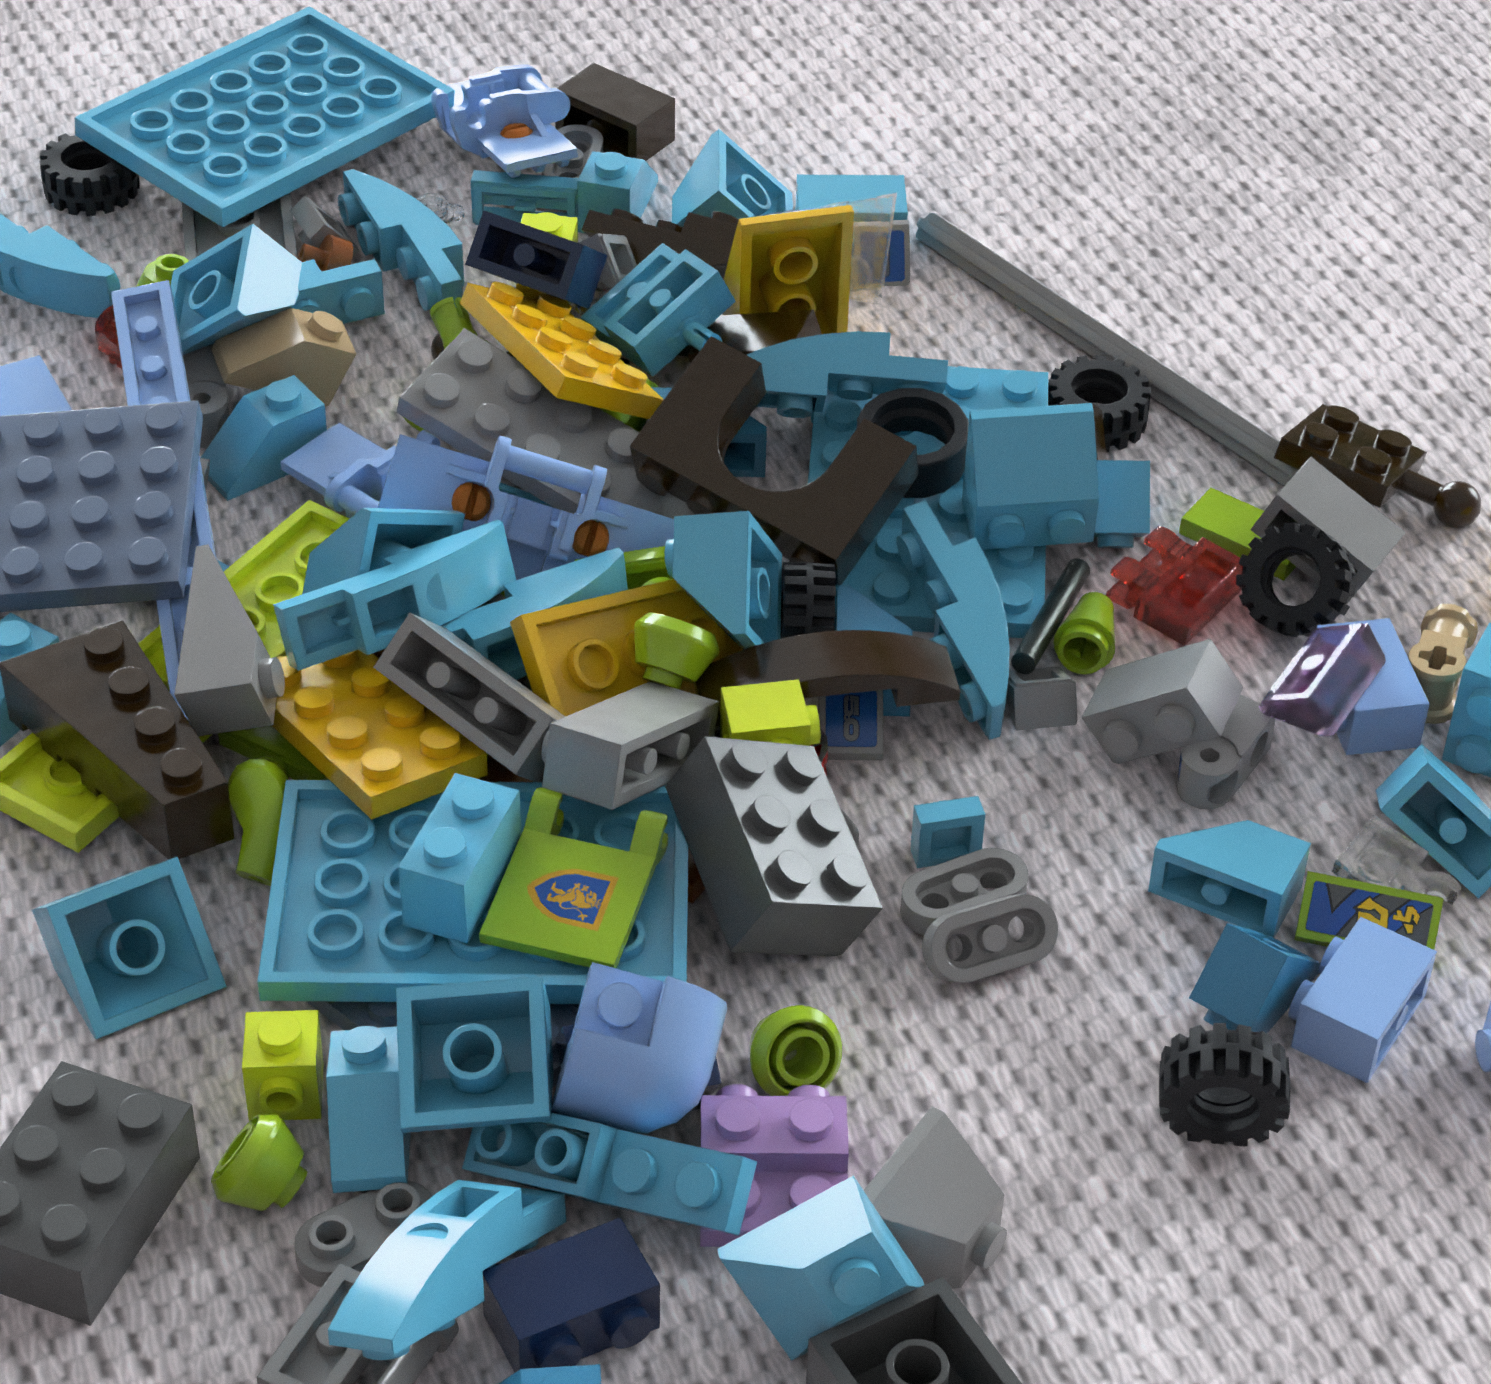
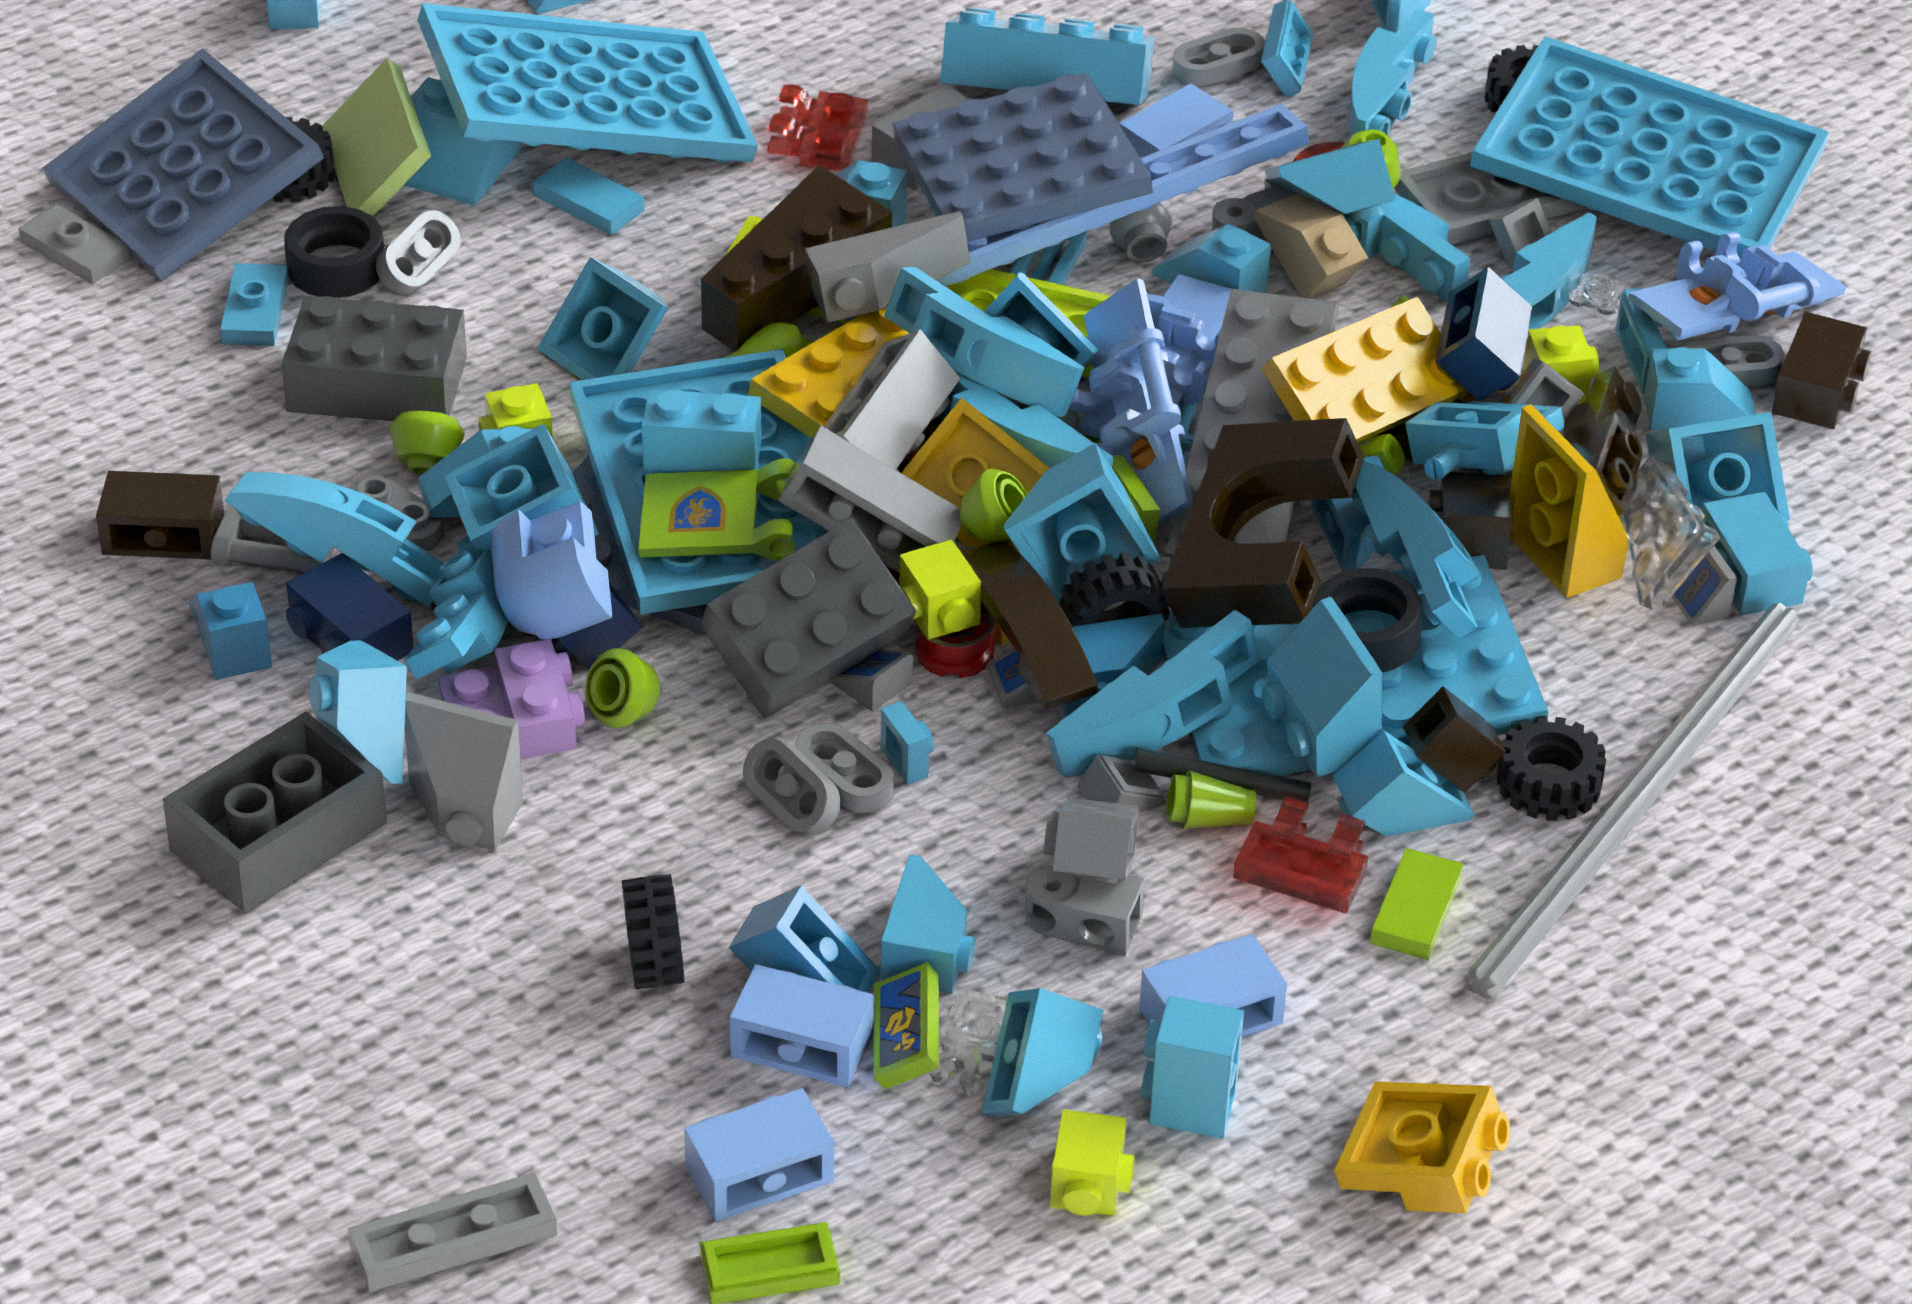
camera: 75 degrees right, 0 degrees up
dark orange tile [297,234,353,271] -> none
black tyre [1236,522,1356,637] -> none
light grey brick [1250,457,1406,604] -> none
clear purple slope [1259,623,1386,737] -> none
dark brown plate [1274,404,1481,528] -> none
tan connector [1408,604,1478,724] -> none

